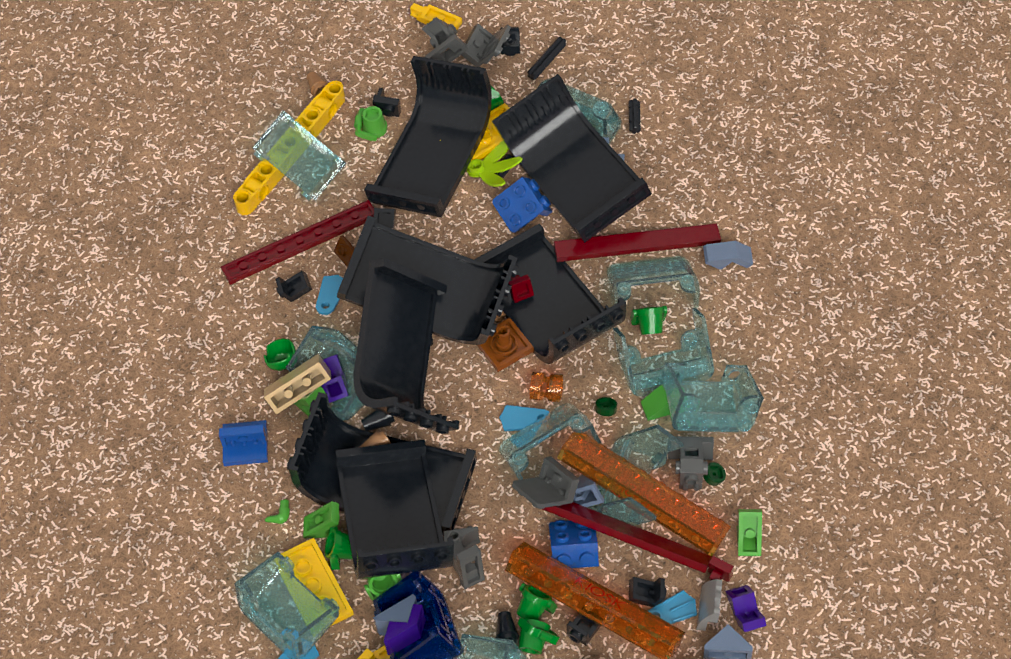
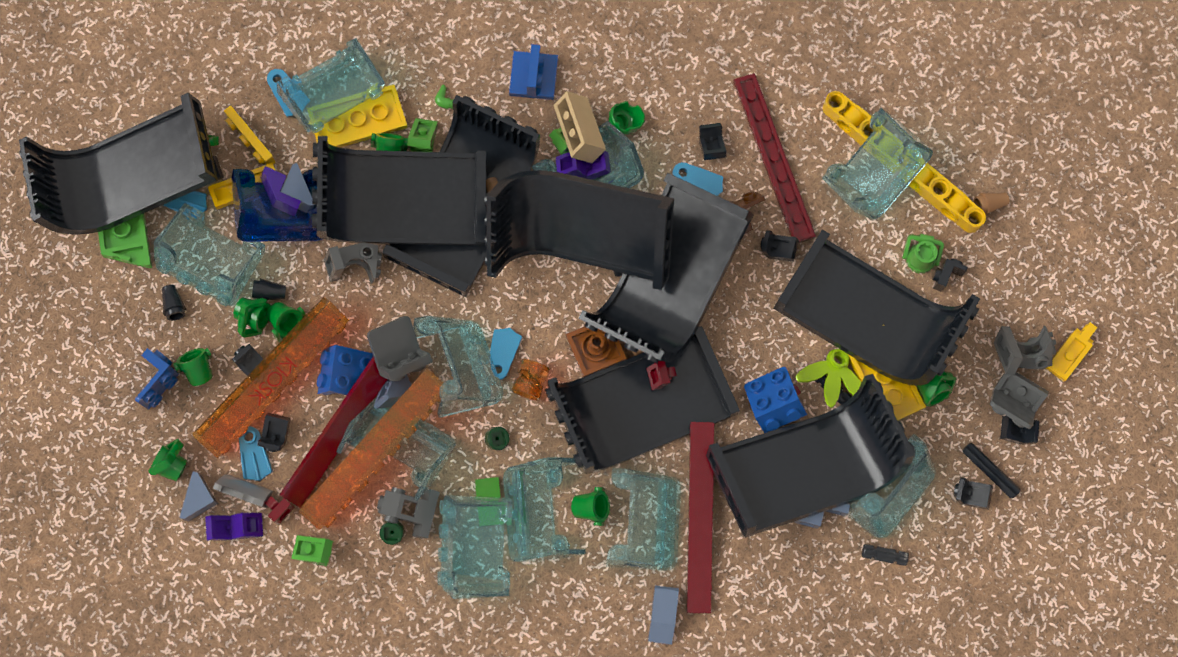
camera: 90 degrees right, 20 degrees up
none -> black bracket [954,477,993,510]

